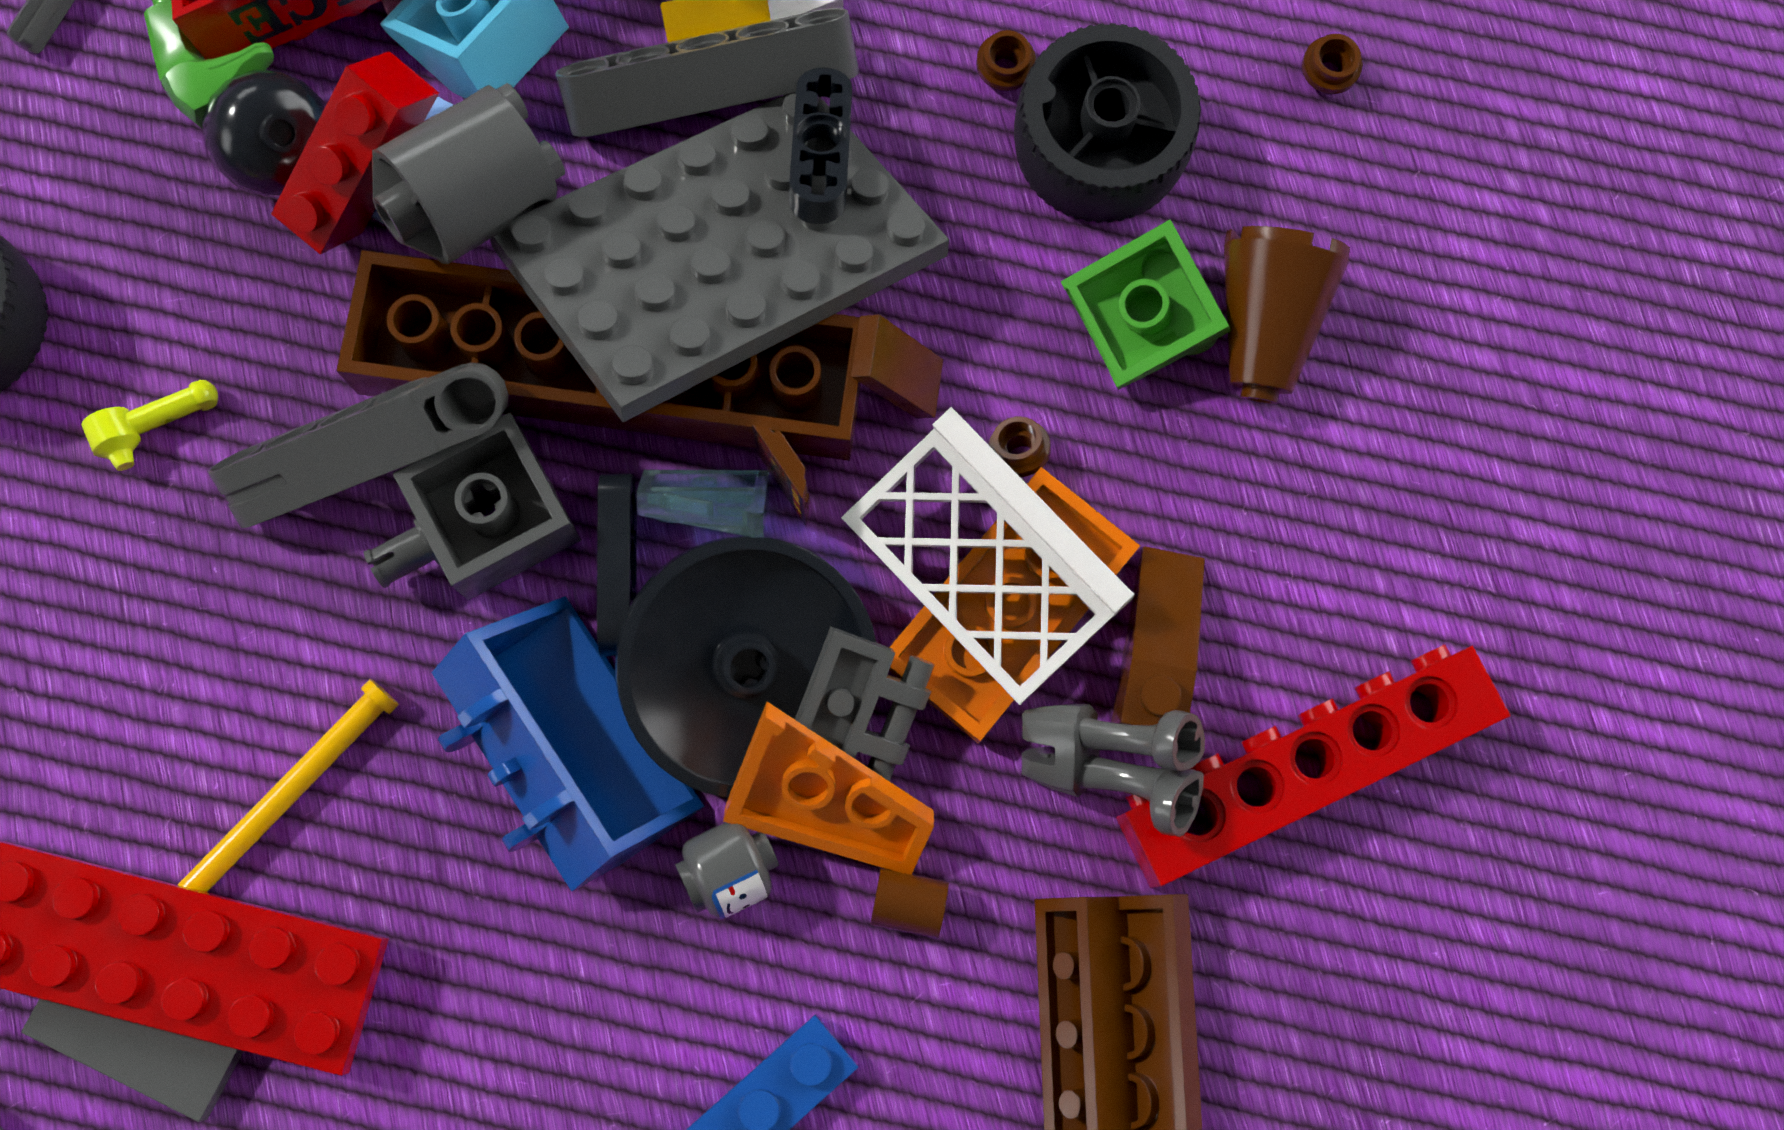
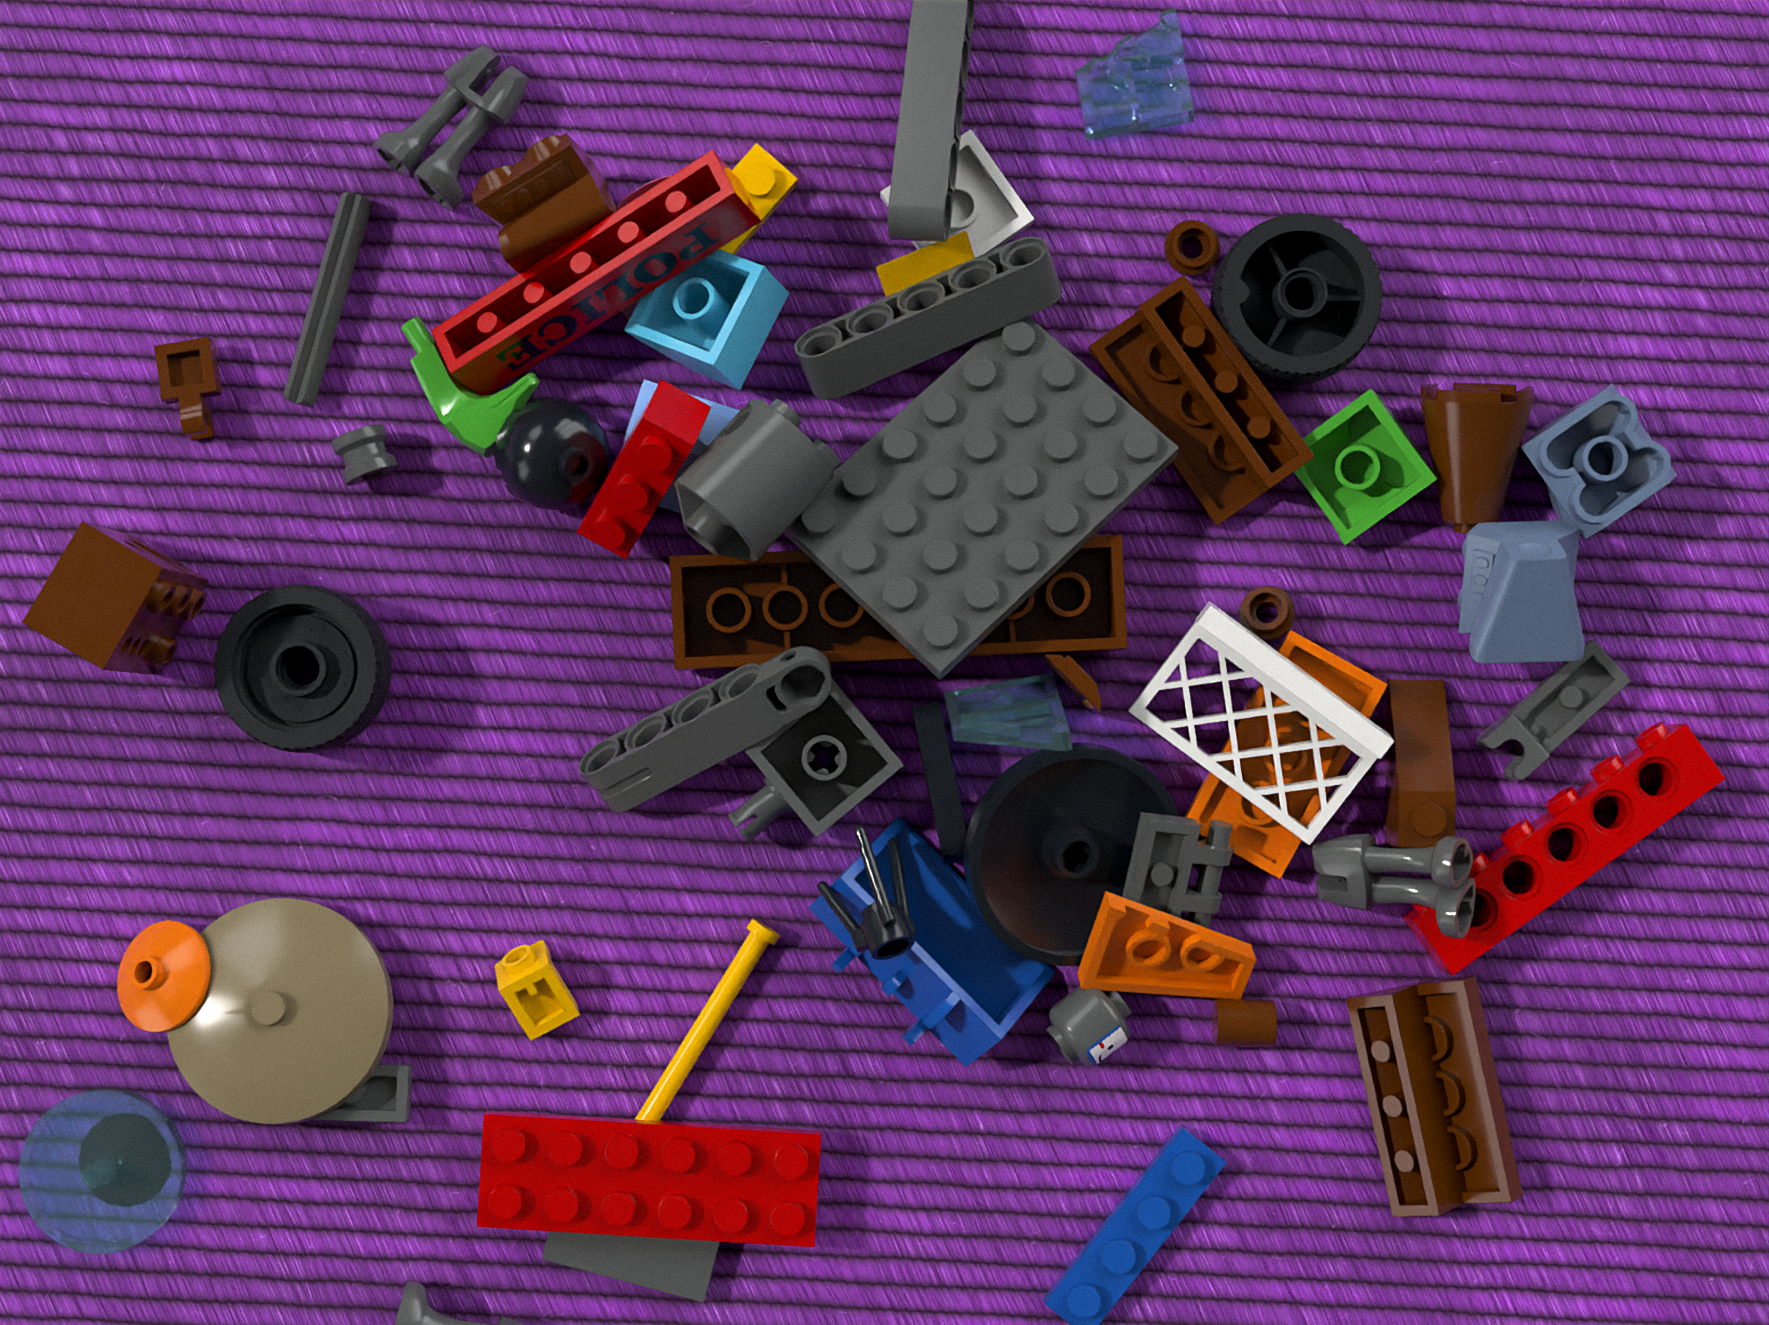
camera: 10 degrees left, 10 degrees up
neon yellow piece [81,380,218,471] -> none
black beam [789,67,852,224] -> none
reddish brown tile [851,314,944,419] -> none
reddish brown plate [1302,34,1363,94] -> none
none -> dark grey wheel [331,424,399,486]
none -> yellow bracket [495,940,580,1041]
none -> black plant [817,825,917,960]
none -> reddish brown slope [1087,275,1315,527]
none -> sand blue piece [1457,520,1585,664]
none -> dark grey plate [1476,639,1631,782]
none -> sand blue piece [1521,383,1677,539]

